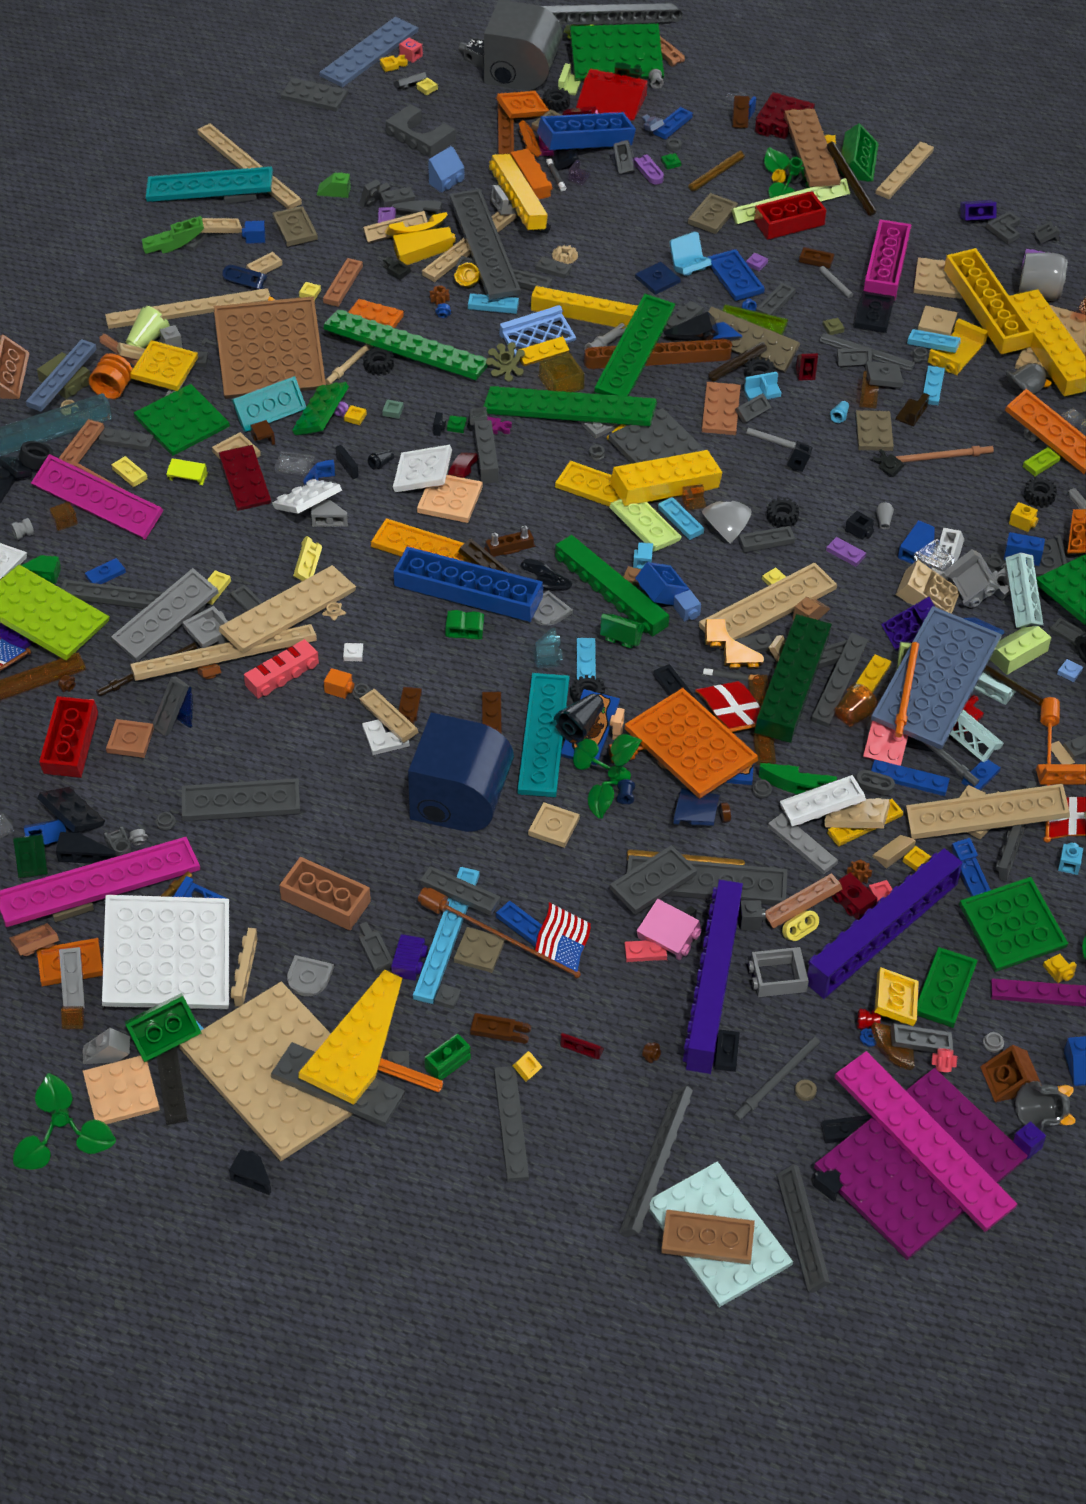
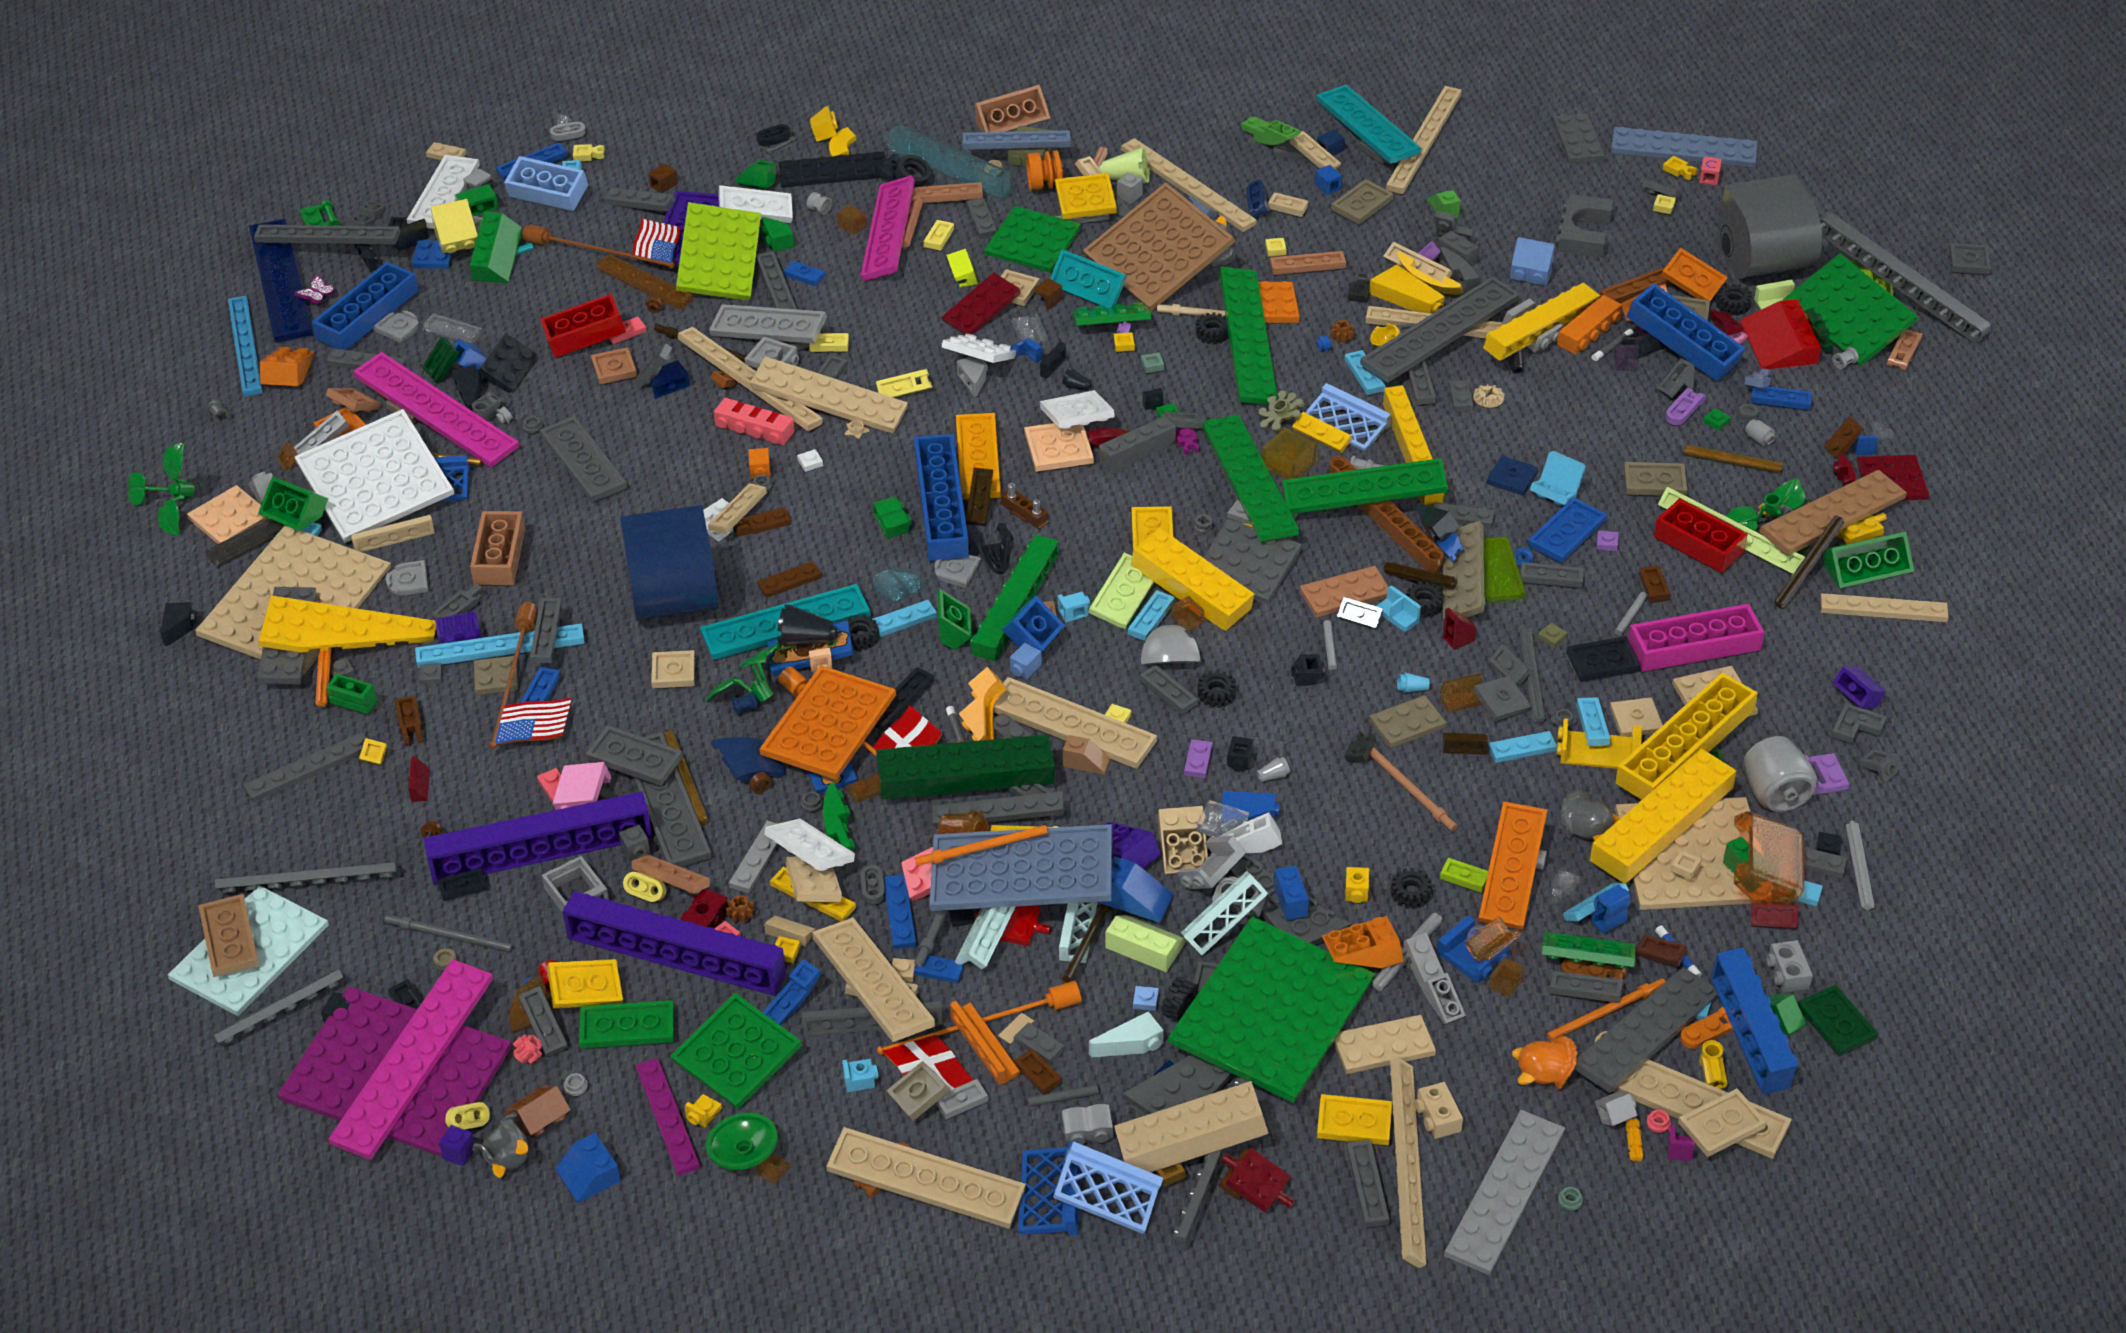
camera: 65 degrees right, 5 degrees down
none -> light yellow plate [446,1102,490,1130]
none -> dark blue brick [1317,129,1345,156]
none -> light grey brick [1745,419,1775,446]

